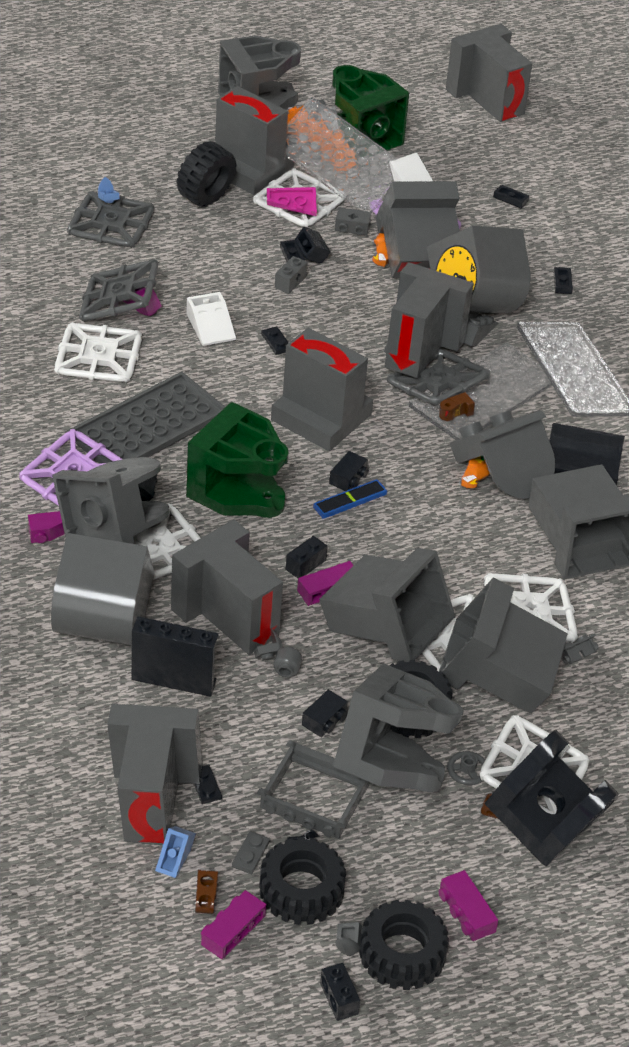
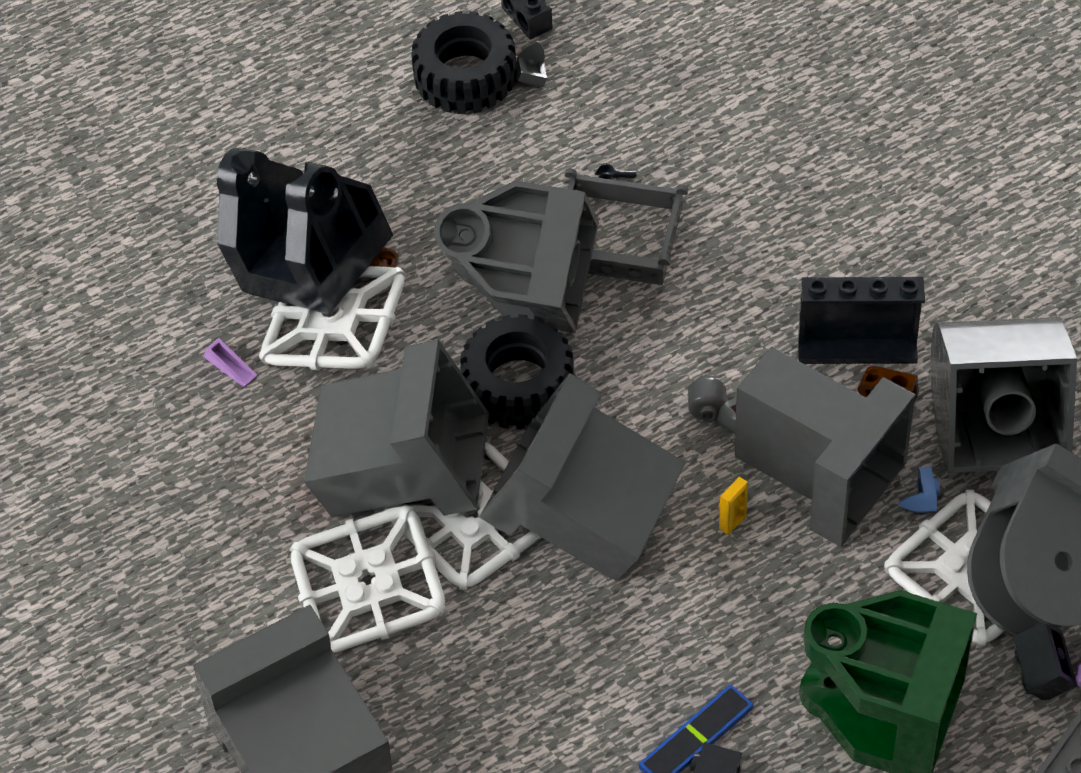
camera: 175 degrees right, 10 degrees up
dark grey piece [107,704,203,845] -> none
medium blue slope [155,826,196,878] -> none
black plate [194,765,222,804] -> none
reddish brown leg [195,870,218,914] -> none
magenta brick [201,890,266,960] -> none
dark grey plate [232,831,270,875] -> none
black tyre [259,837,346,925] -> none
black brick [285,536,328,578] -> none
magenta brick [297,561,354,606] -> none
black brick [302,689,348,738] -> none
magenta brick [439,870,498,941] -> none
dark grey piece [447,751,485,785] -> none
dark grey hinge [562,634,599,664] -> none
none -> lavender piece [204,338,257,387]
none -> yellow plate [719,476,748,534]
none -> medium blue plate [898,466,940,513]

